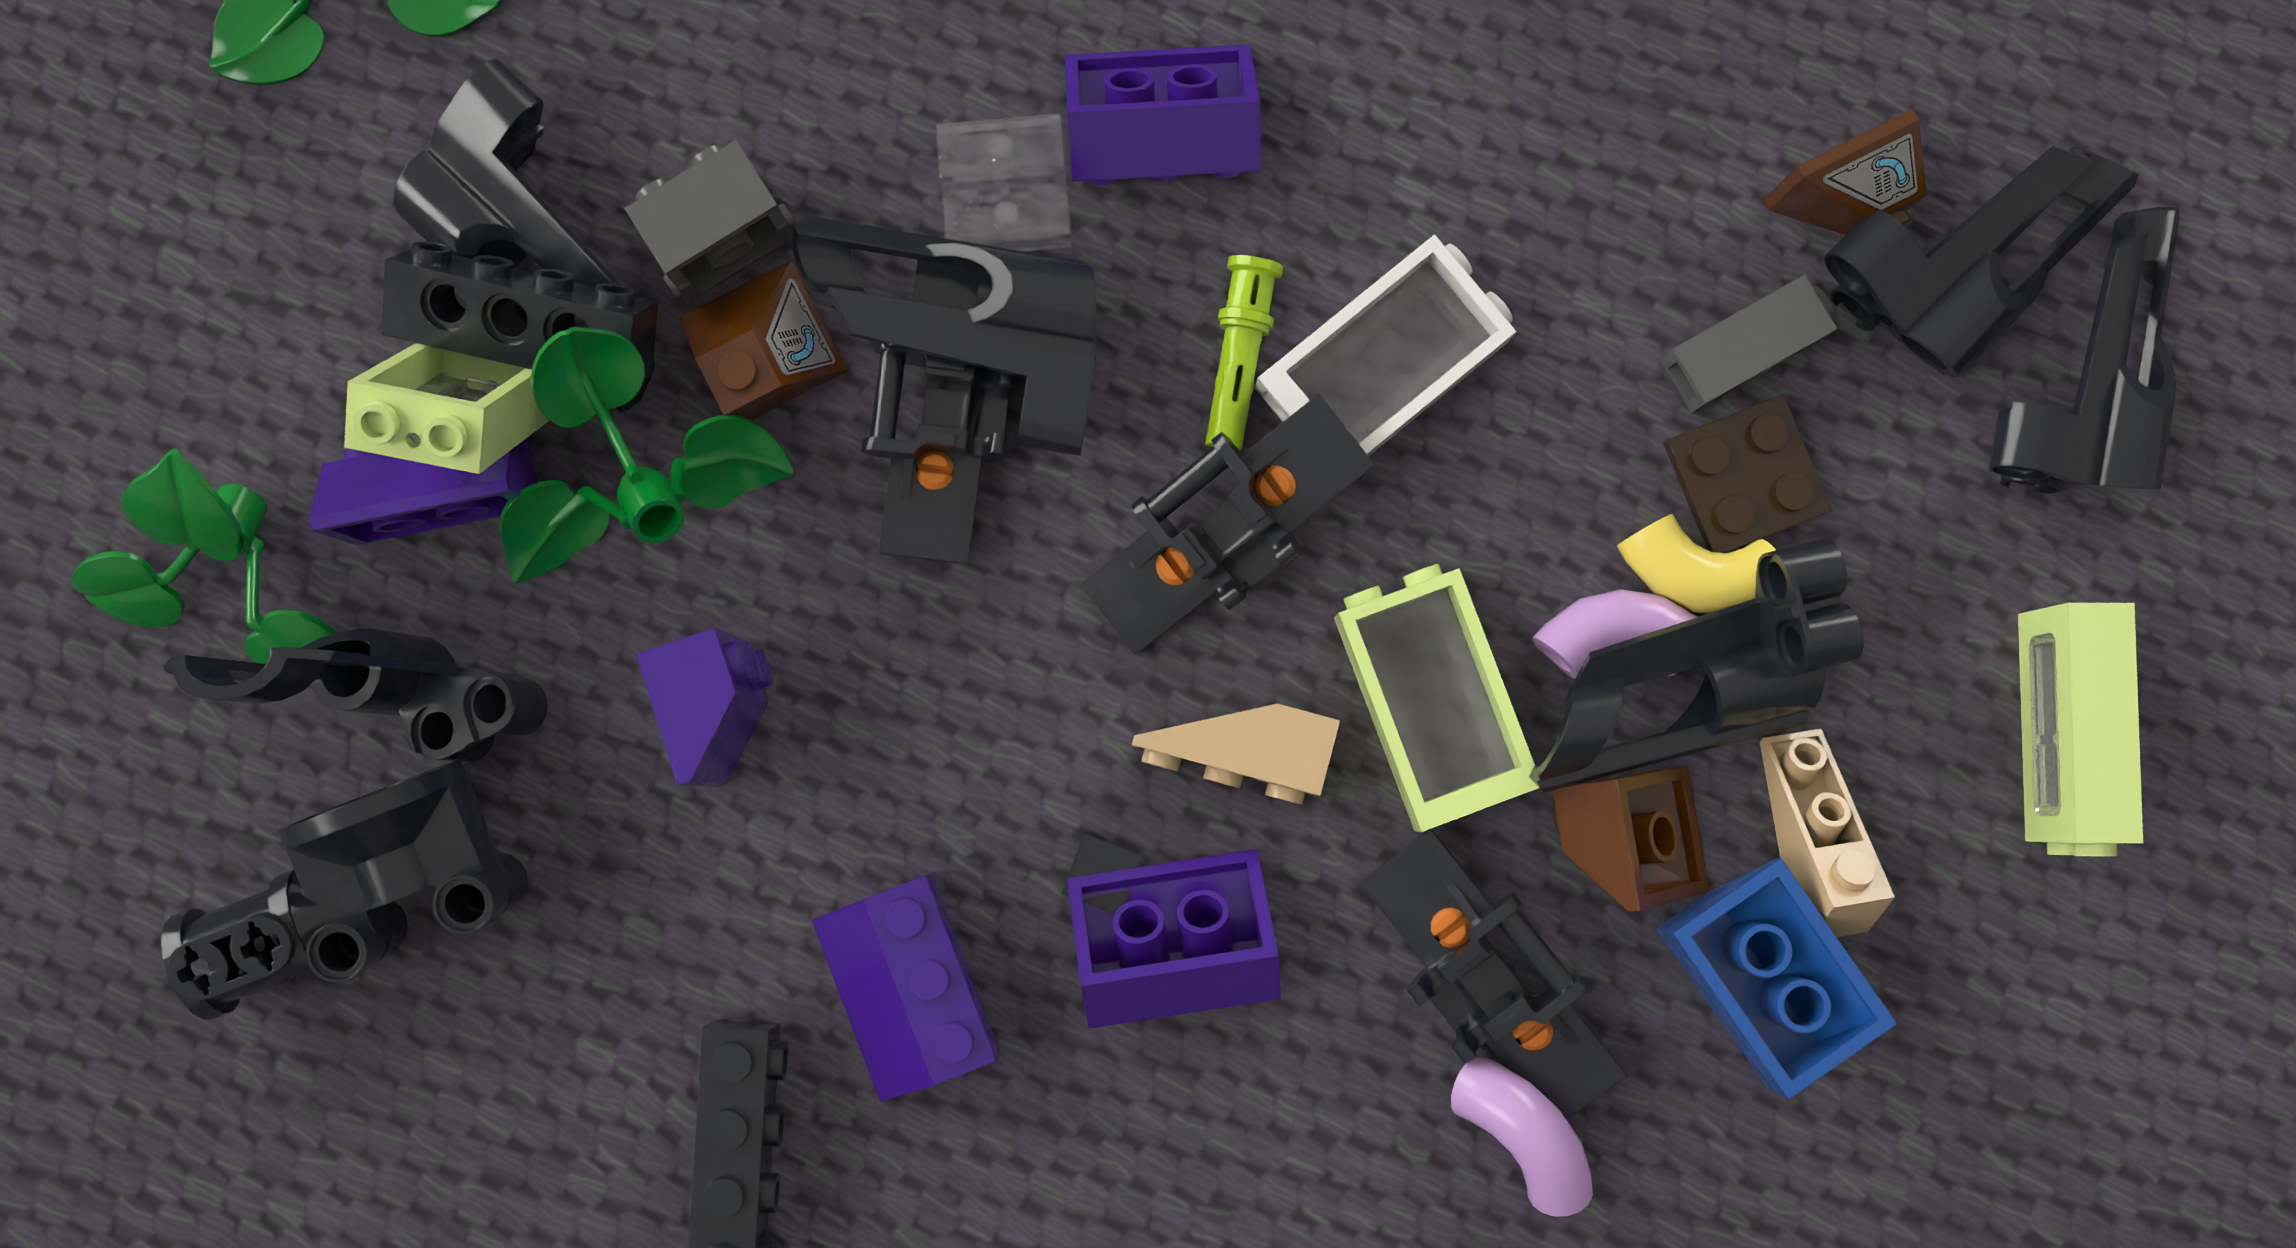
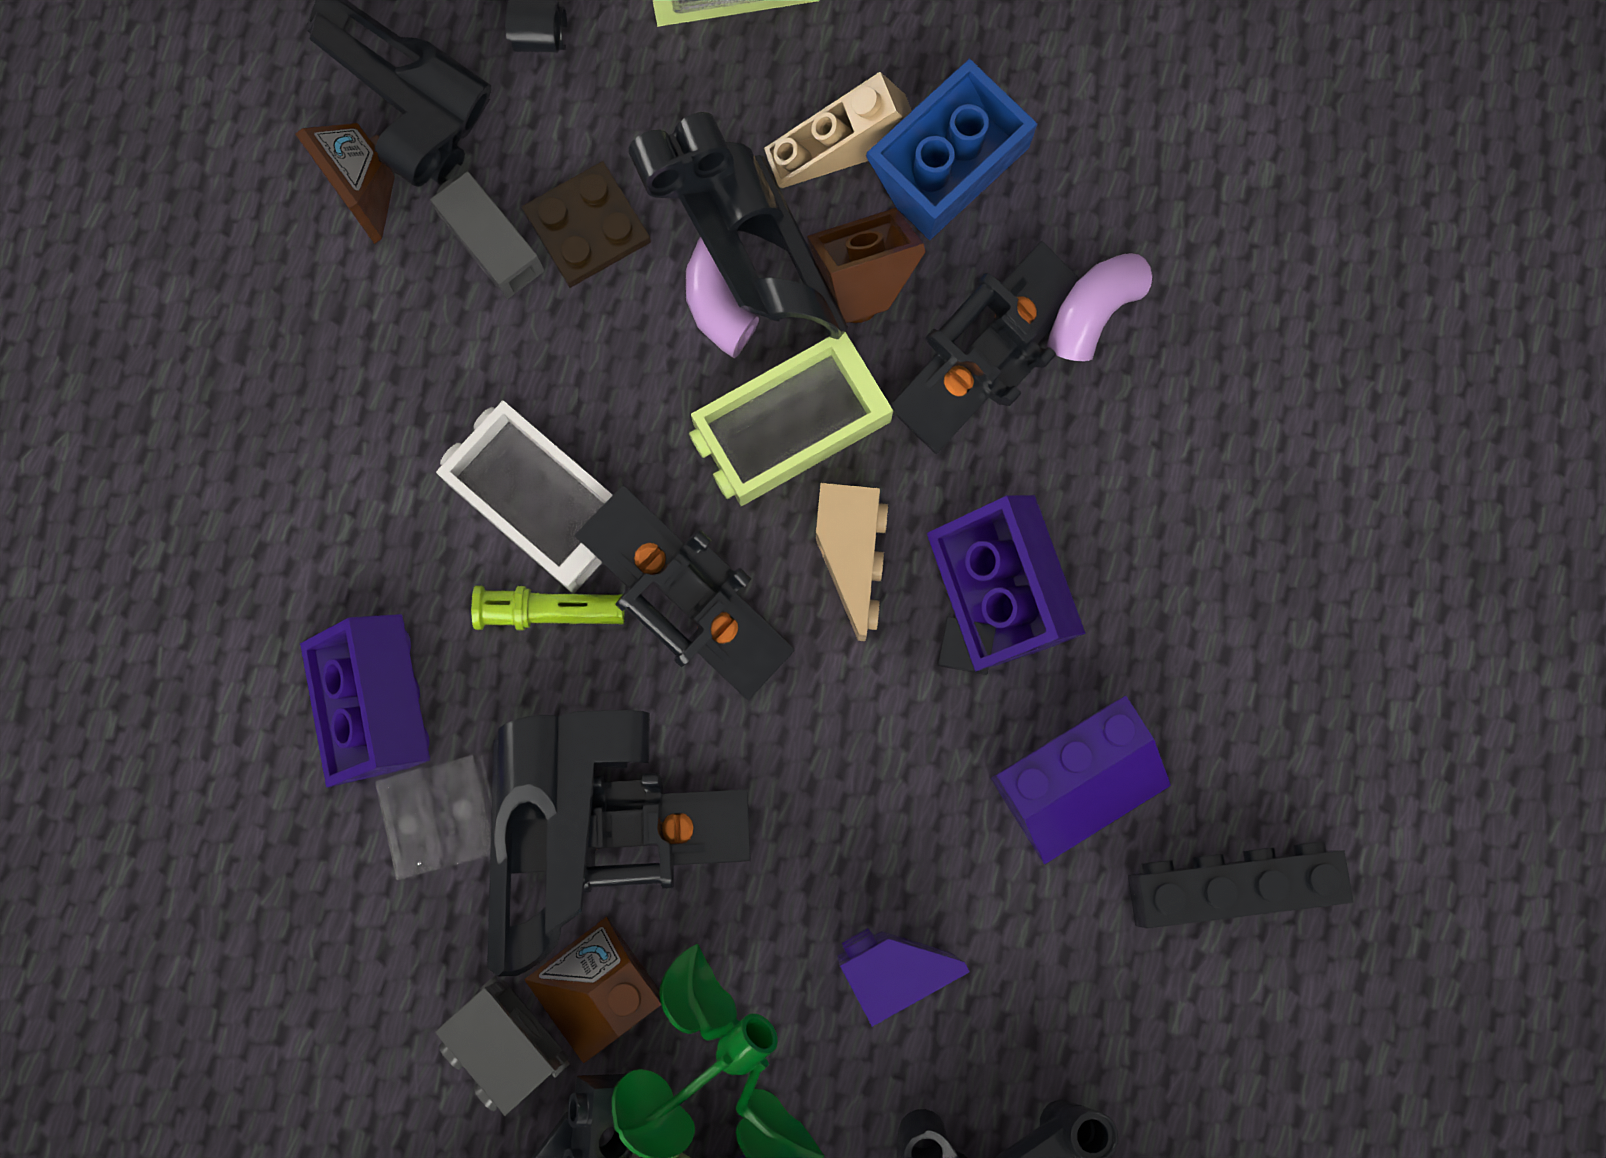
camera: 95 degrees left, 5 degrees down
light yellow cylinder [1617,514,1776,614] -> none

